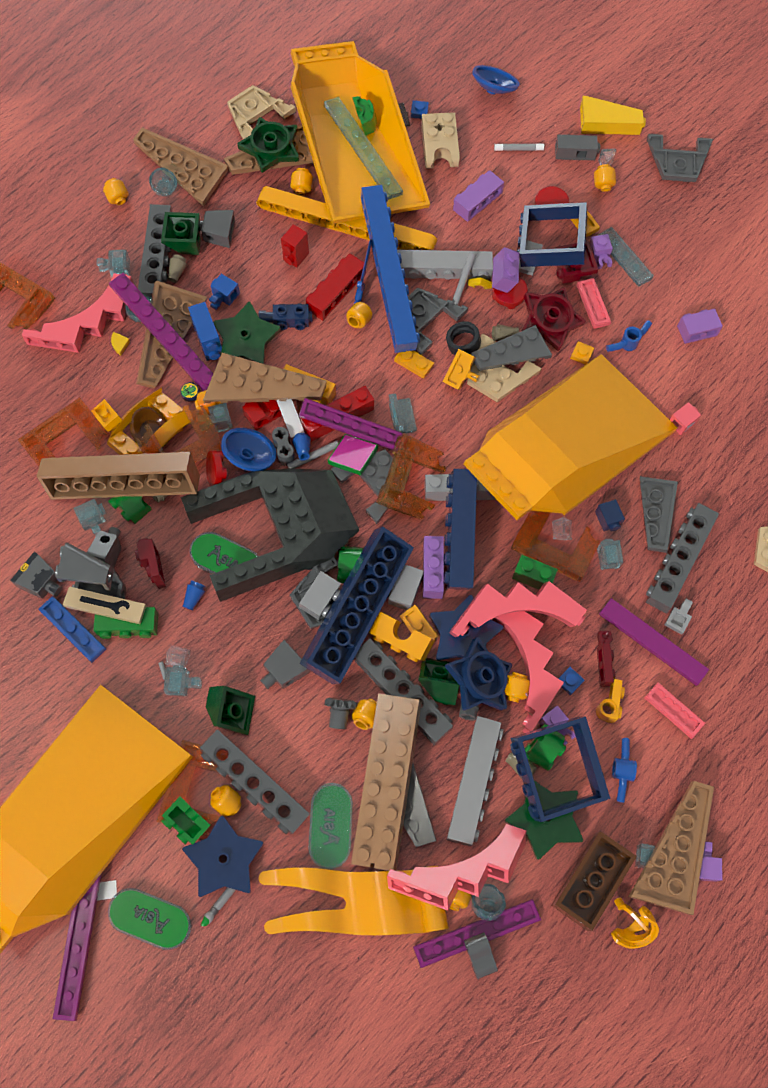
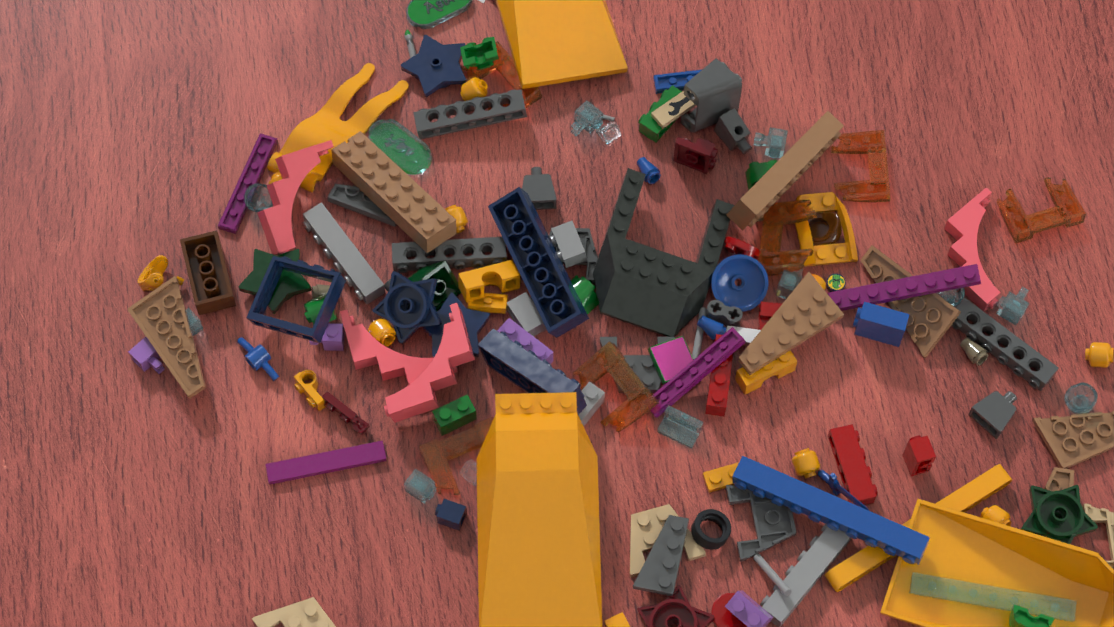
camera: 130 degrees right, 5 degrees down
dark grey torso [10,551,62,599] -> none
light orange plate [91,399,122,432] -> none
yellow tile [111,332,130,356] -> none
dark green slope [161,212,201,255] -> none
green tile [190,532,259,574] -> none
dark green slope [205,686,255,736] -> none
blue brick [209,273,240,310] -> none
dark green plate [213,302,281,364] -> none
dark blue brick [258,303,312,331] -> none
dark grey gear [324,698,357,729] -> none
light orange plate [443,349,480,390] -> none
dark grey axle [464,932,498,980] -> none
yellow tile [468,277,492,289] -> none
dark tan cone [492,324,519,342] -> none
blue plate [558,667,585,696] -> none
dark grey wing [639,476,678,553] -> none
coral plate [644,682,706,739] -> none
dark grey brick [646,503,719,614] -> none
light grey plate [664,598,693,635] -> none

